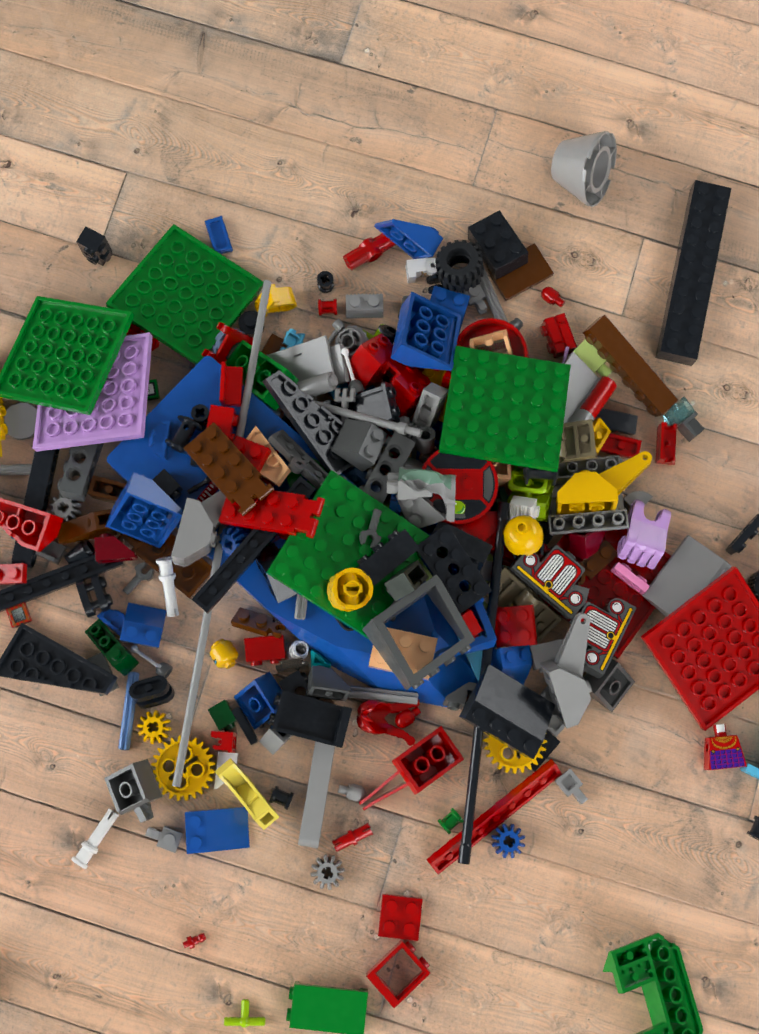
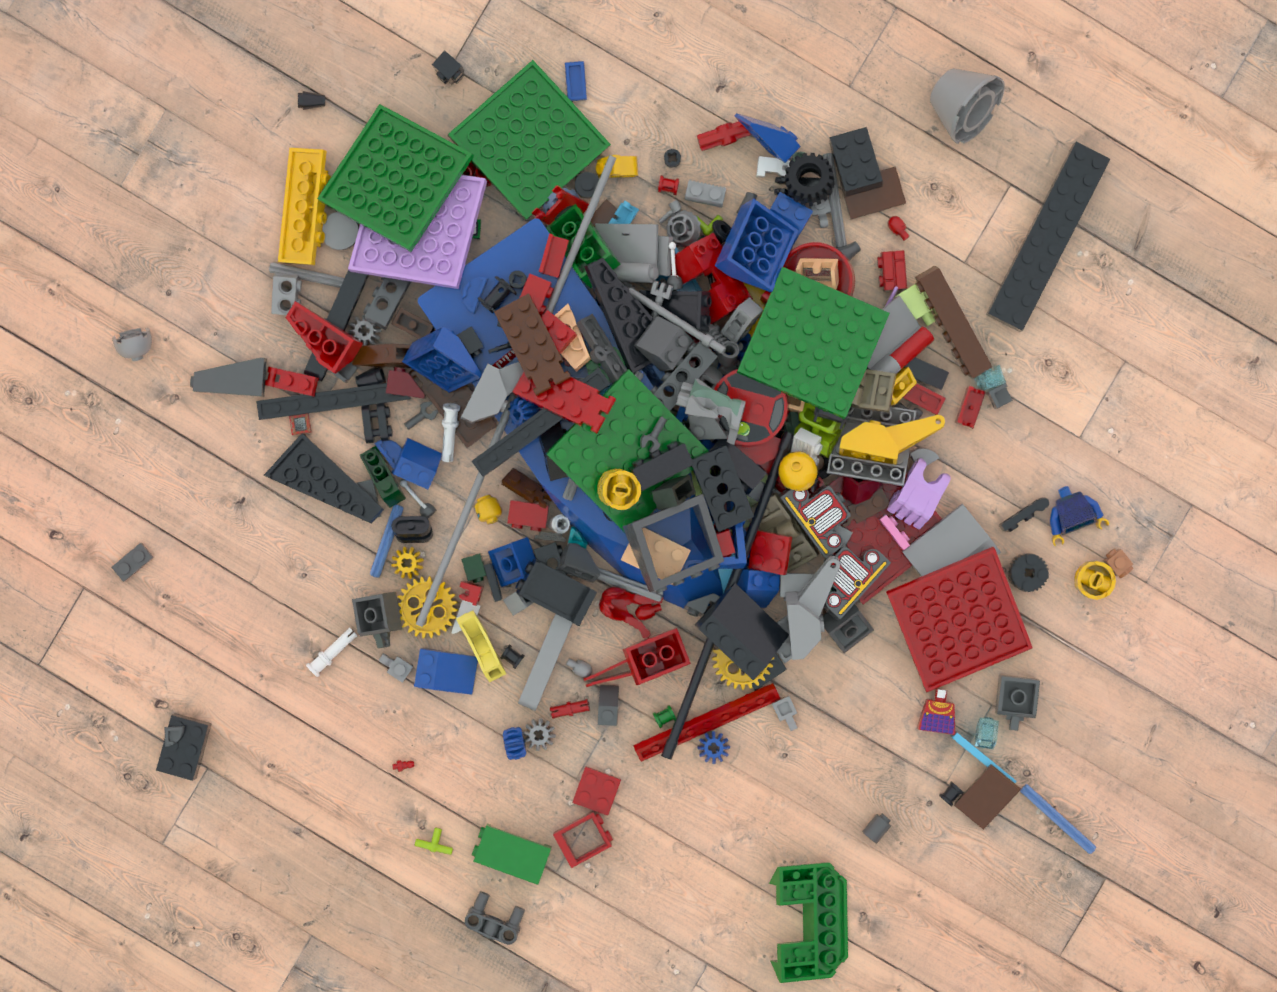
camera: 20 degrees right, 10 degrees up
none -> blue gear [503,727,526,760]
none -> dark grey slope [598,685,619,726]
none -> dark grey brick [862,813,891,844]

